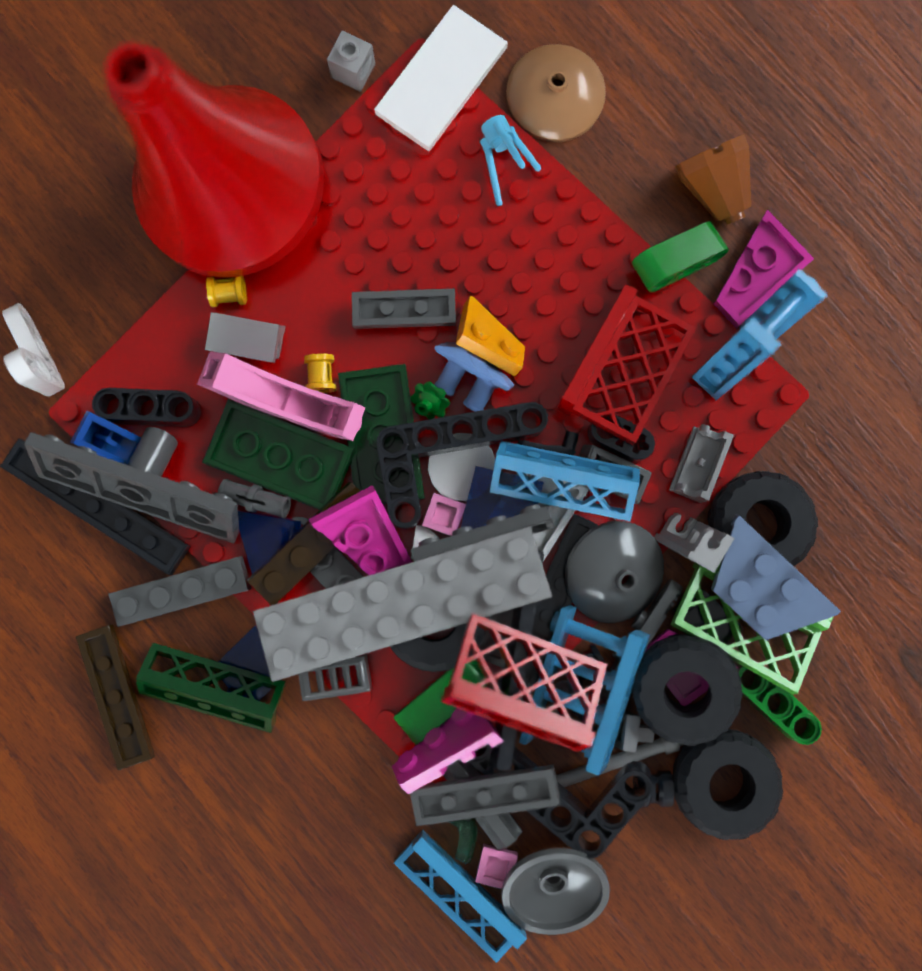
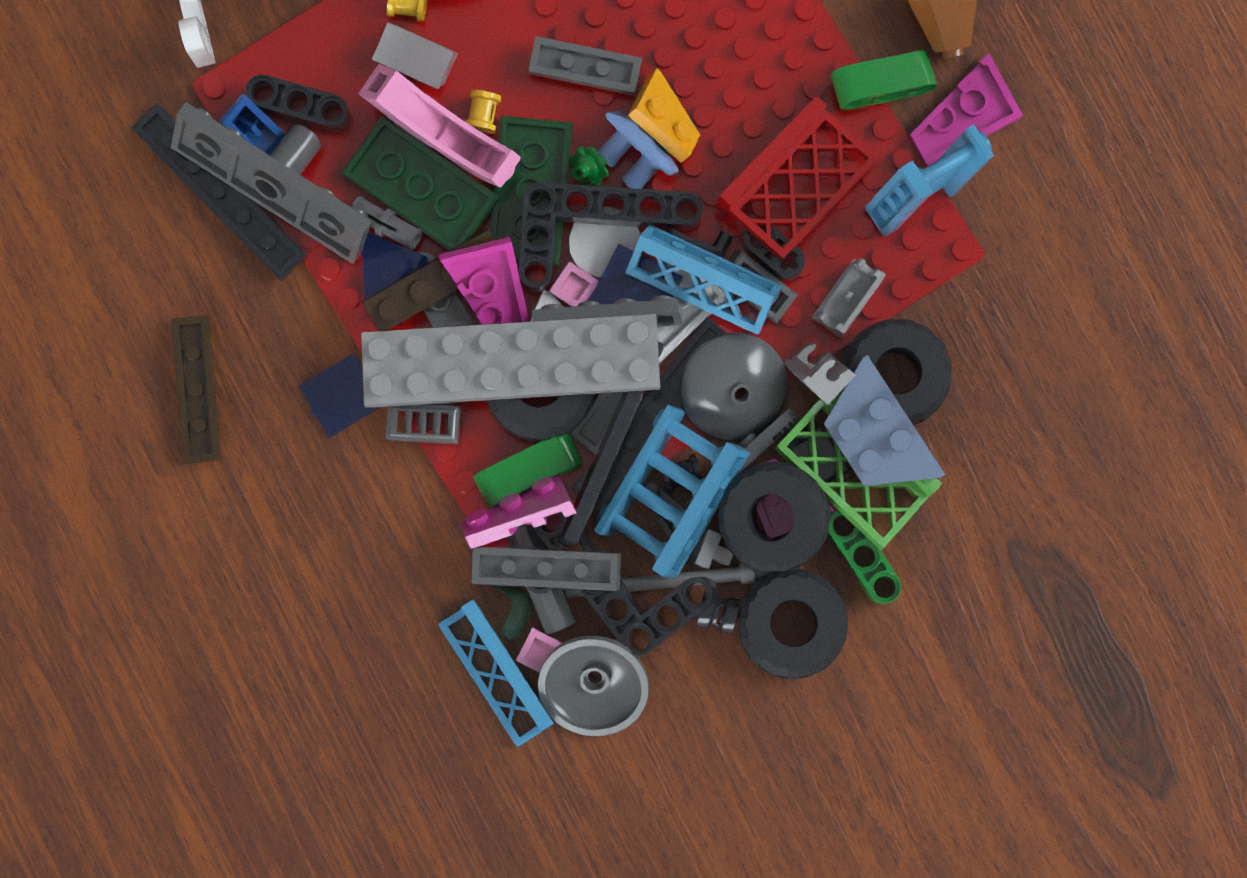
camera: 15 degrees right, 0 degrees up
dark grey plate [109,556,252,627] -> none
dark green fence [136,643,286,733] -> none
fence [441,614,607,752] -> none

